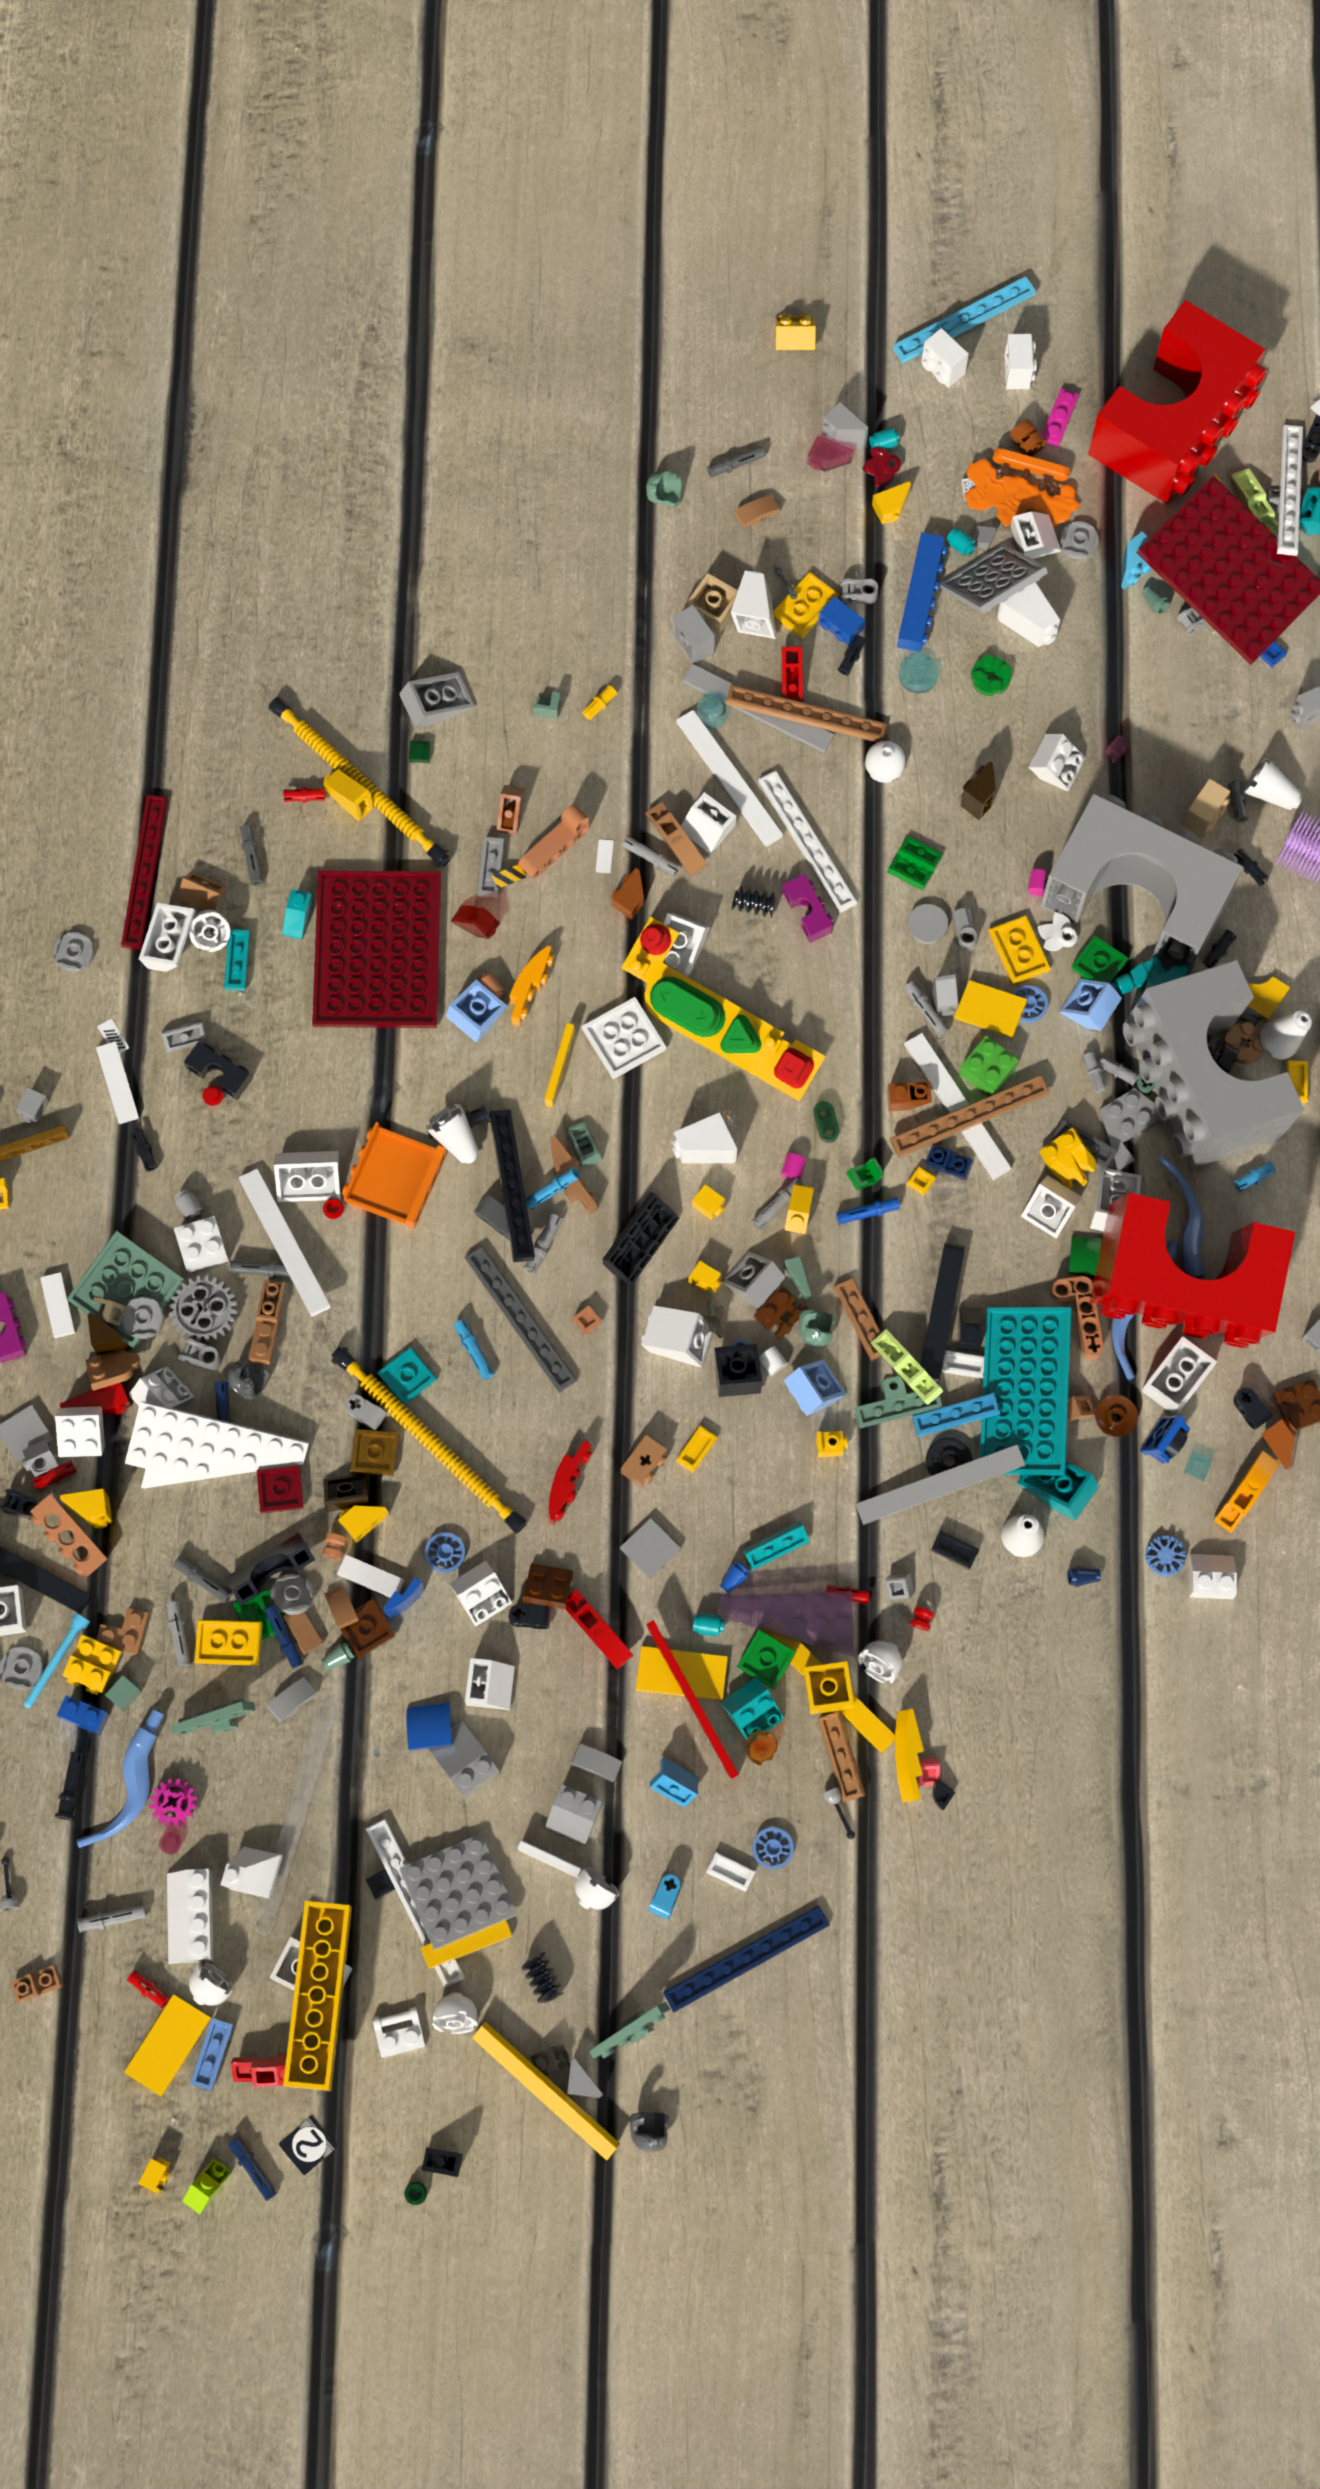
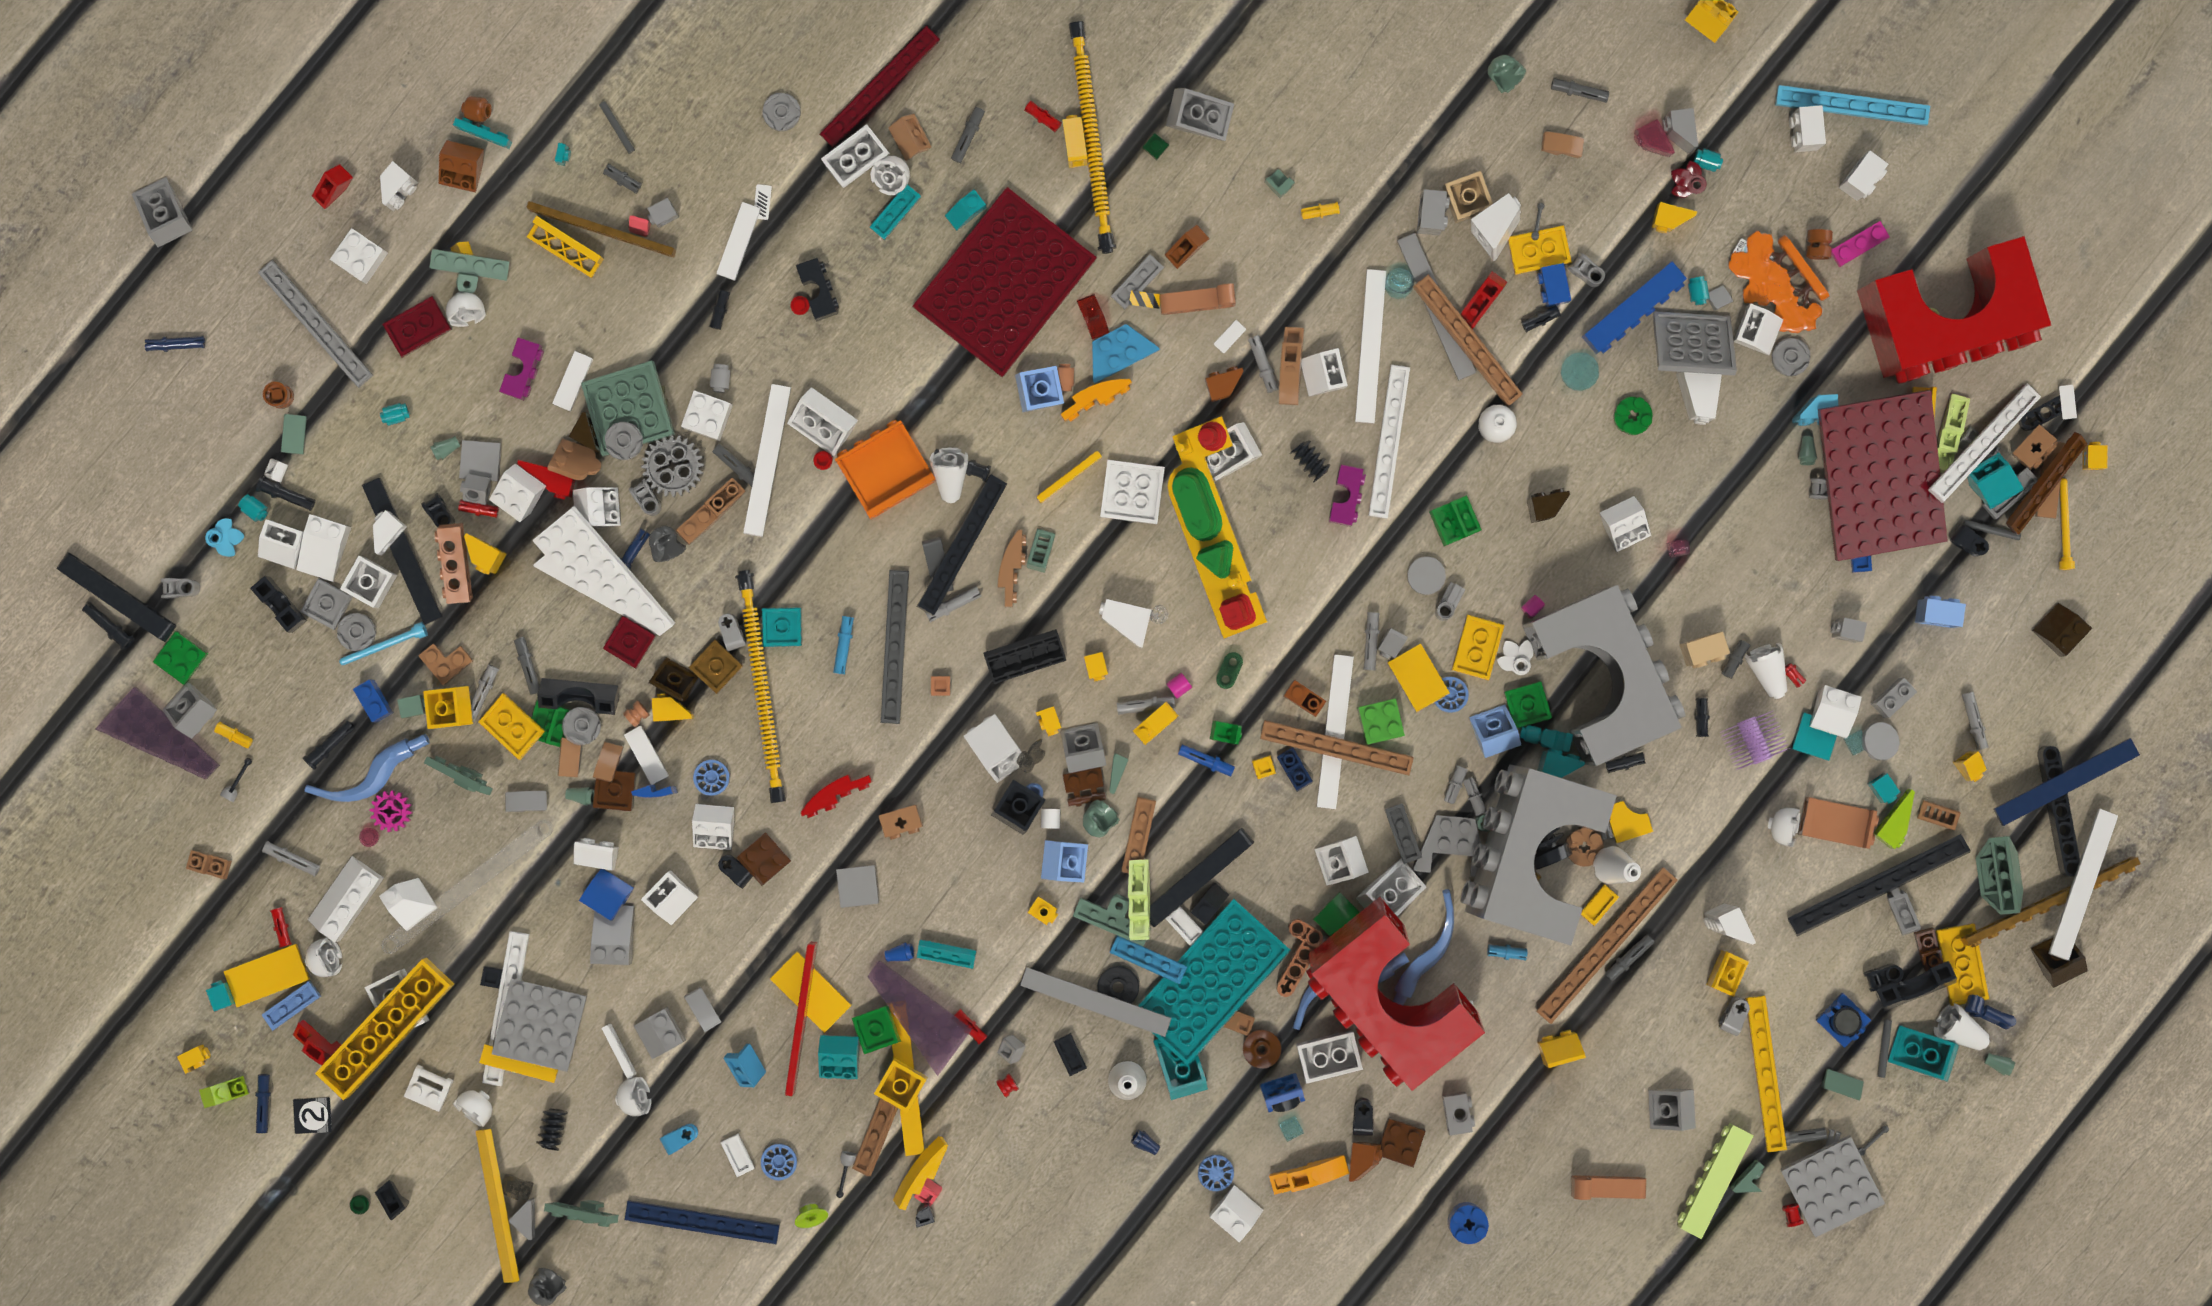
camera: 35 degrees right, 15 degrees up
yellow plate [62,1634,123,1695] -> none
dark tan panel [93,1297,125,1326] -> none
light grey slope [161,1020,207,1053] -> none
dark blue pin [264,1604,304,1669] -> none
dark azure pin [525,1167,580,1210] -> none
red slope [565,1589,634,1670] -> none
yellow tile [676,1425,718,1473] -> none
teal brick [693,1612,725,1637] -> none
clear orange hair [745,1730,778,1765] -> none
white cylinder [858,1640,903,1683] -> none
yellow plate [1039,1127,1096,1189] -> none
none -> teal brick [206,980,235,1012]
none -> yellow brick [423,686,473,729]
none -> white slope [574,838,619,870]
none -> coral slope [629,215,651,237]
none -> lime piece [795,1204,828,1228]
none -> dark azure wing [1092,324,1160,384]
none -> red pin [1785,663,1806,688]

